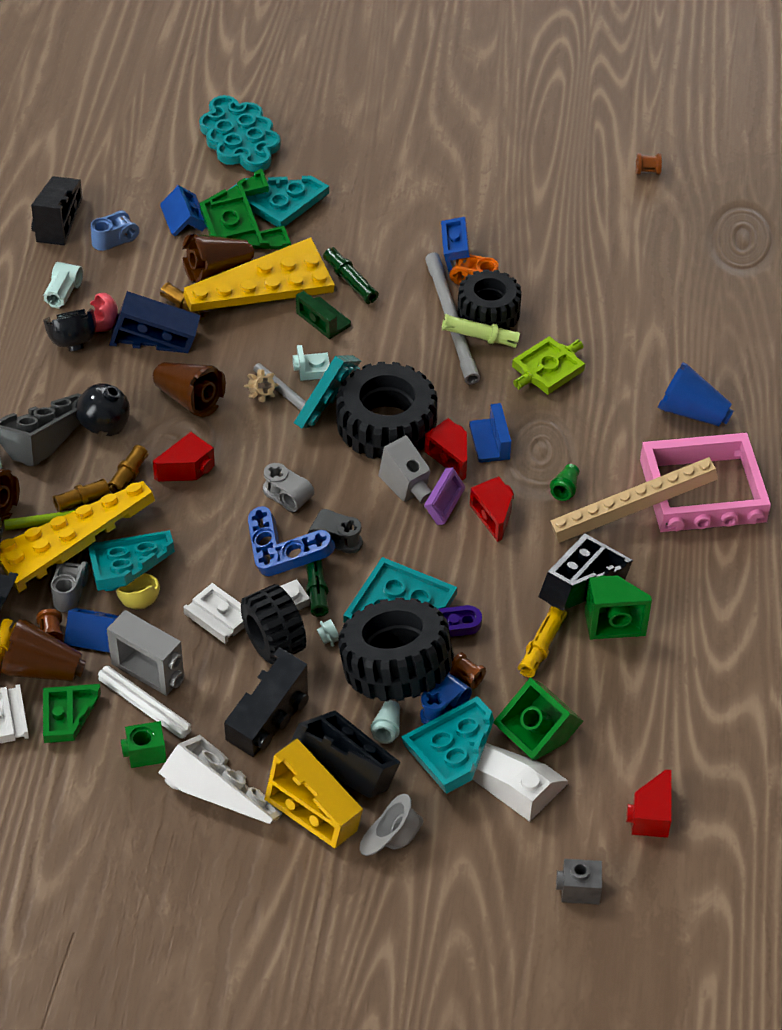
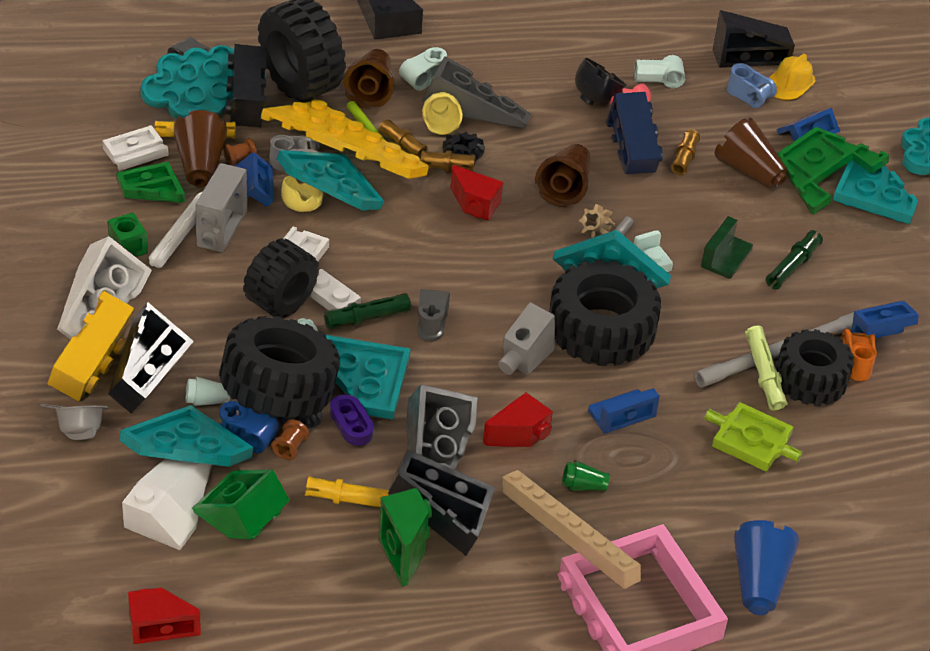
camera: 70 degrees right, 5 degrees down
black cylinder [75,383,130,436] -> none
yellow wing [183,237,335,312] -> none
black wedge [224,647,309,757] -> none
blue beam [248,506,335,576] -> none
light grey piece [263,463,315,512] -> none
medium lavender tile [424,467,466,525] -> none
red slope [425,418,467,481] -> none
flat silver brick [556,859,602,905] -> none
none -> dark grey wedge [406,384,478,470]
none -> light yellow hair [422,92,463,135]
none -> black gear [443,131,485,161]
none -> yellow piece [769,53,816,100]

